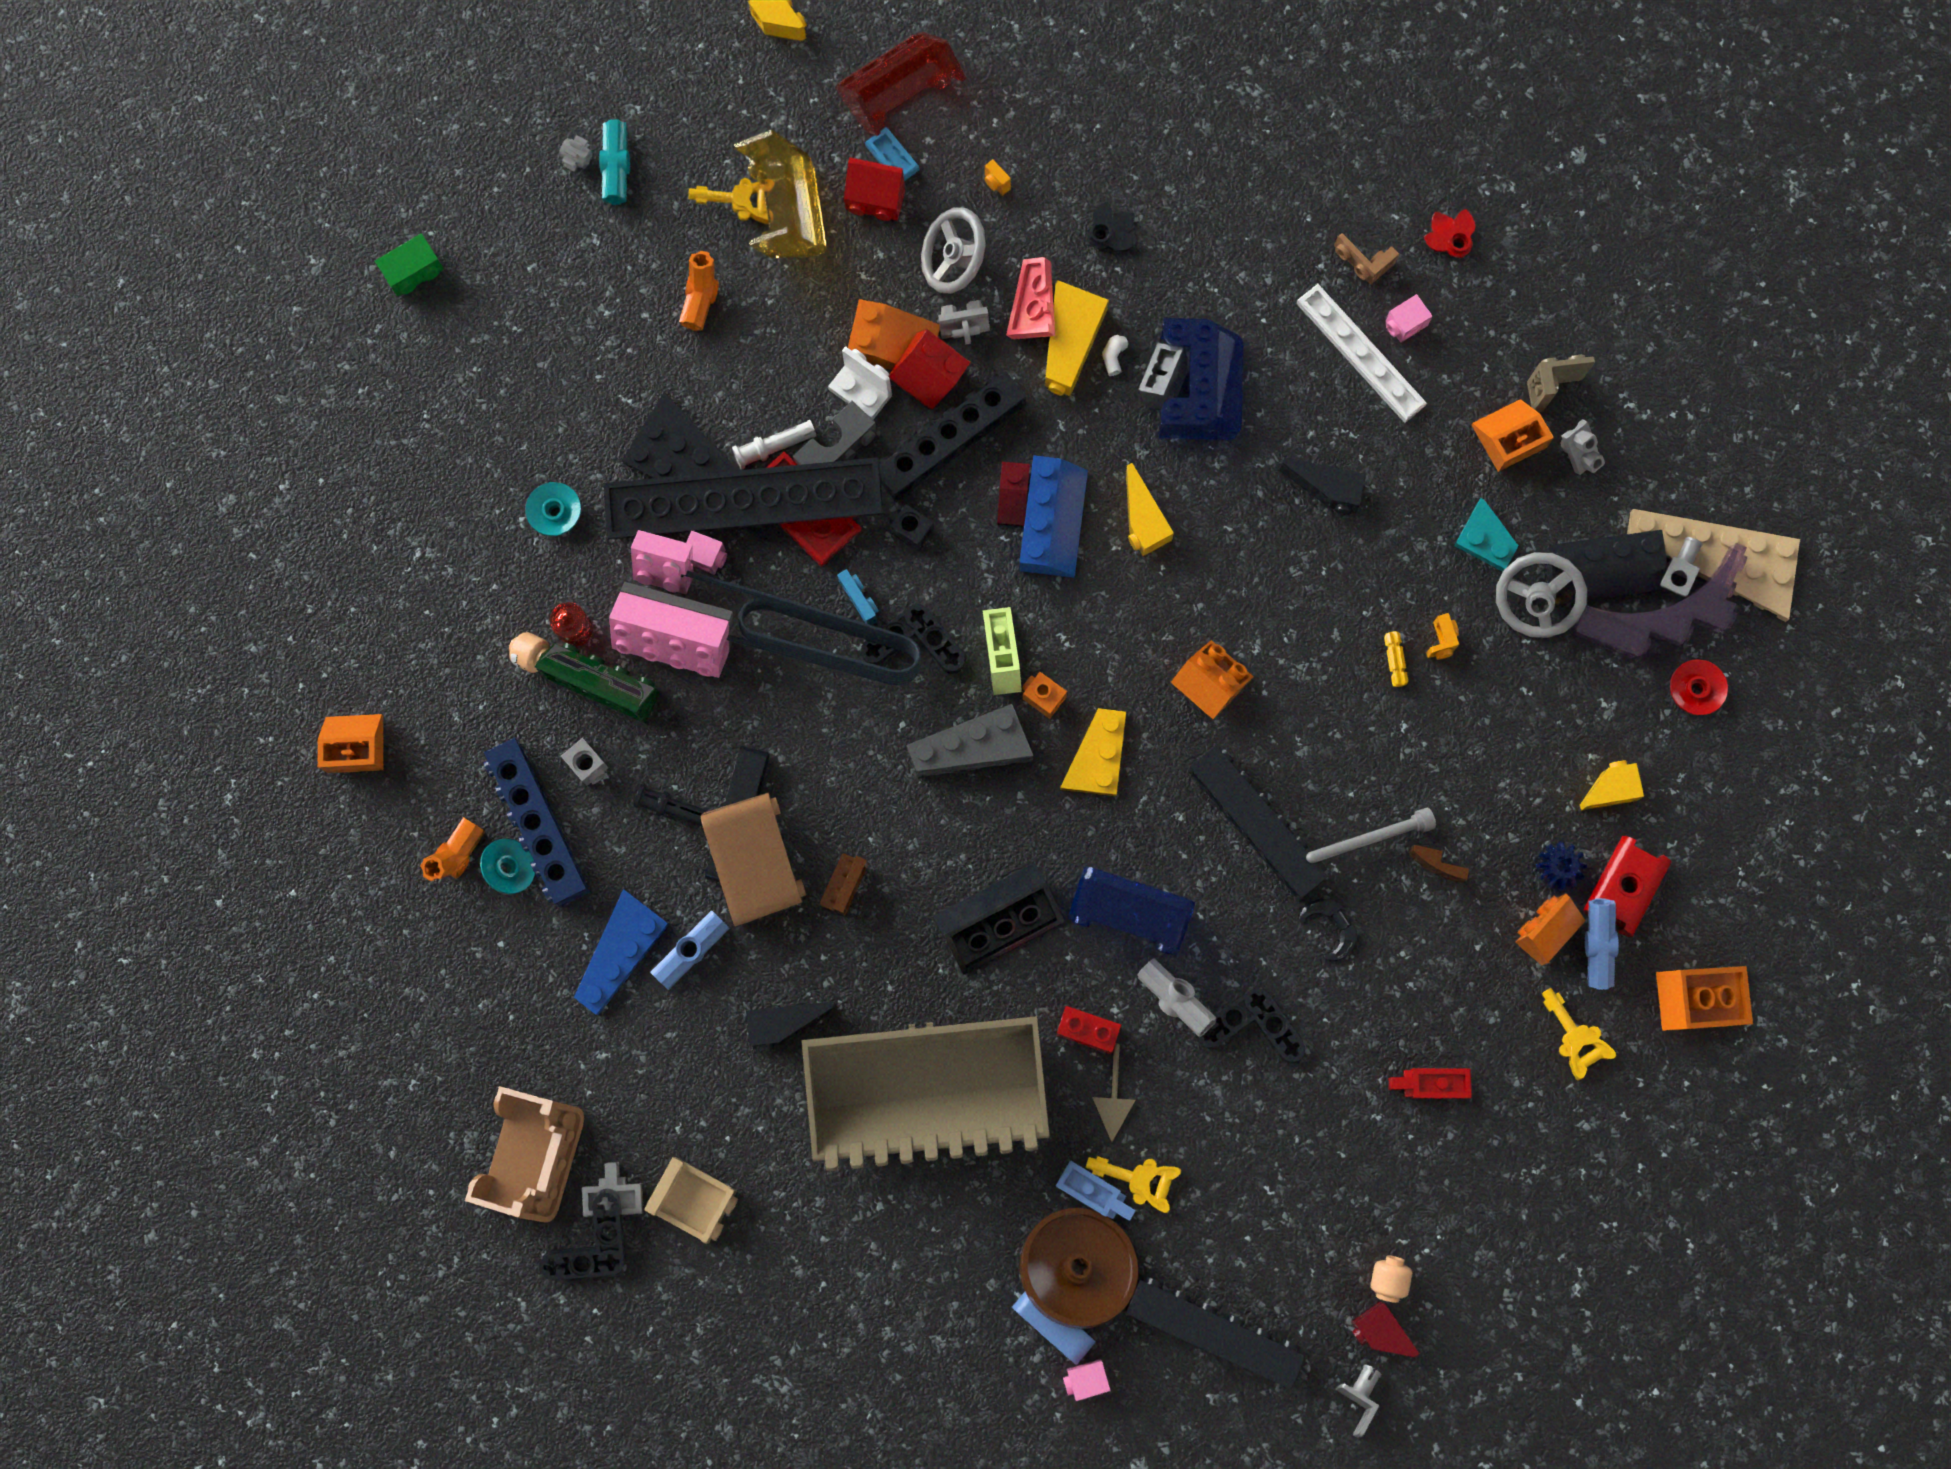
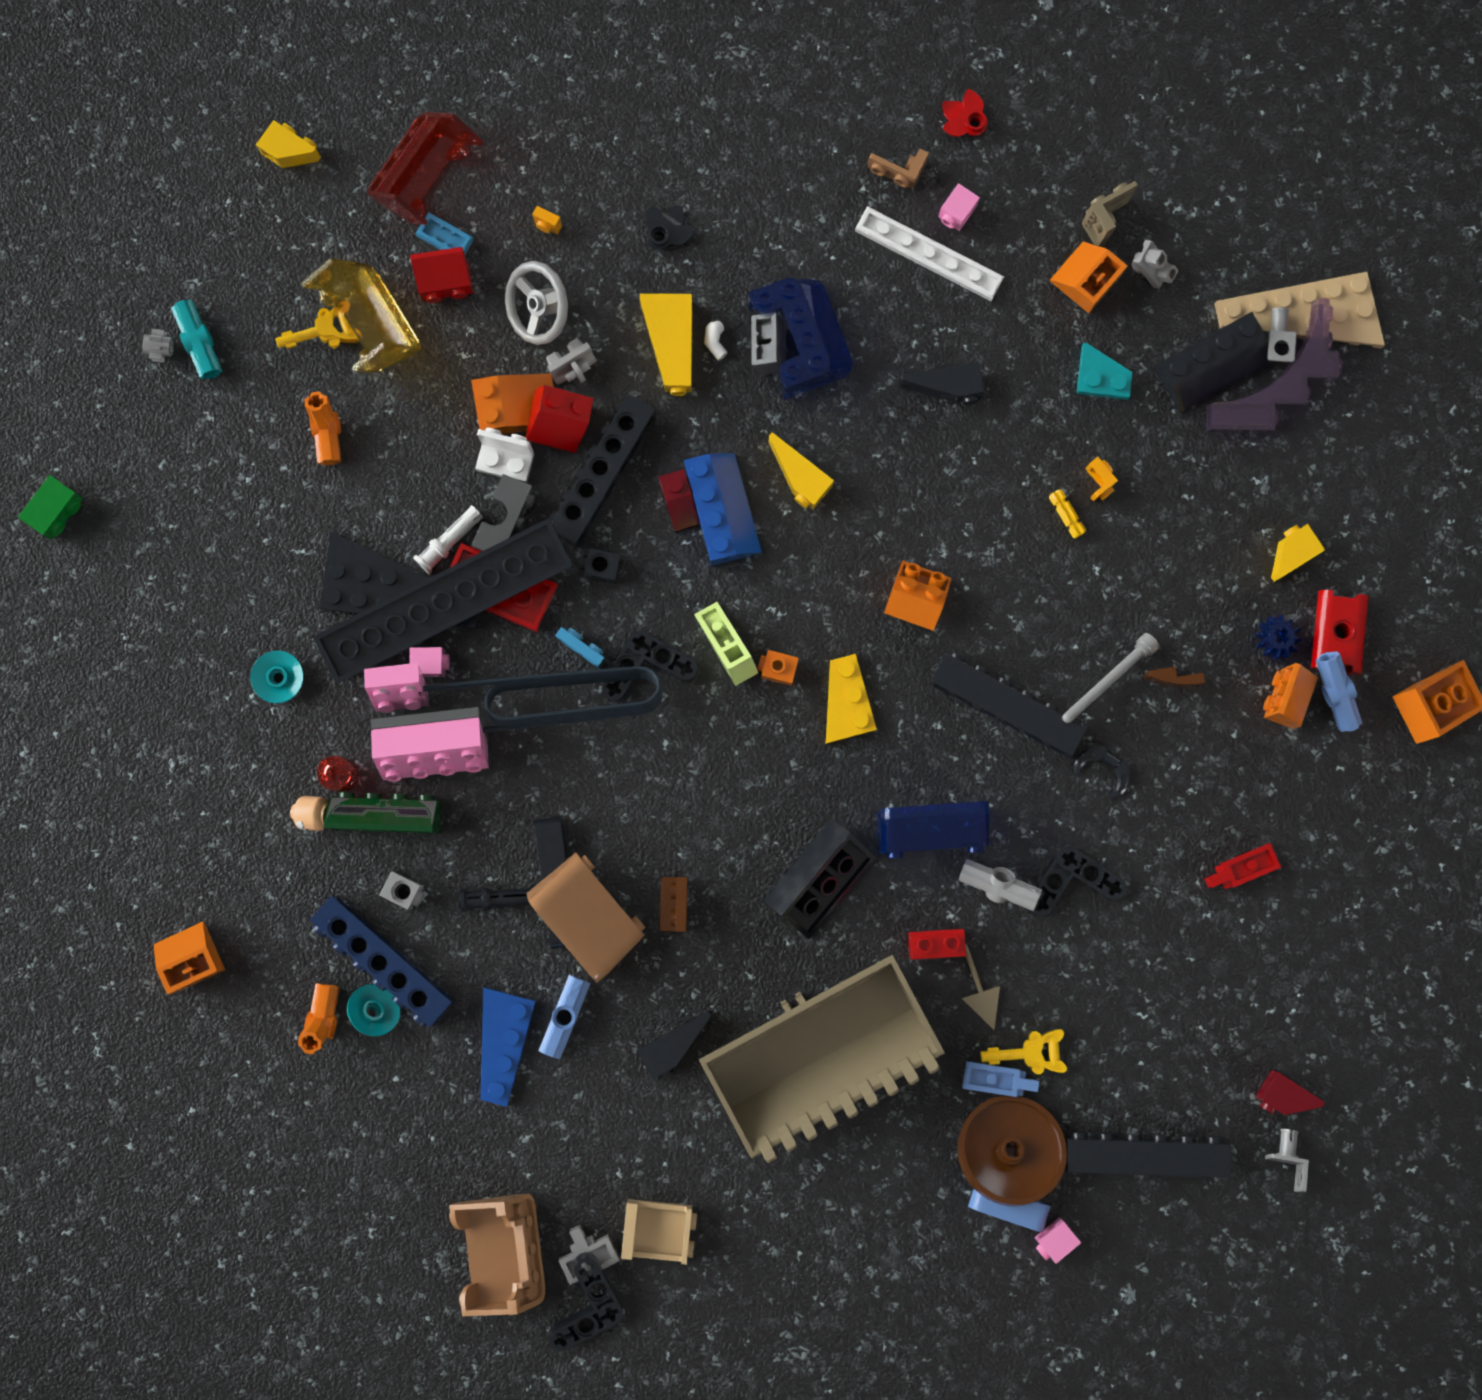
camera: 30 degrees left, 5 degrees up
dark grey wedge [906,704,1033,777] -> none
coral wing [1006,257,1055,339] -> none
light nougat head [1371,1256,1412,1303] -> none
light grey piece [1496,552,1587,638] -> none
yellow piece [1541,988,1616,1080] -> none
red dish [1670,659,1728,715] -> none

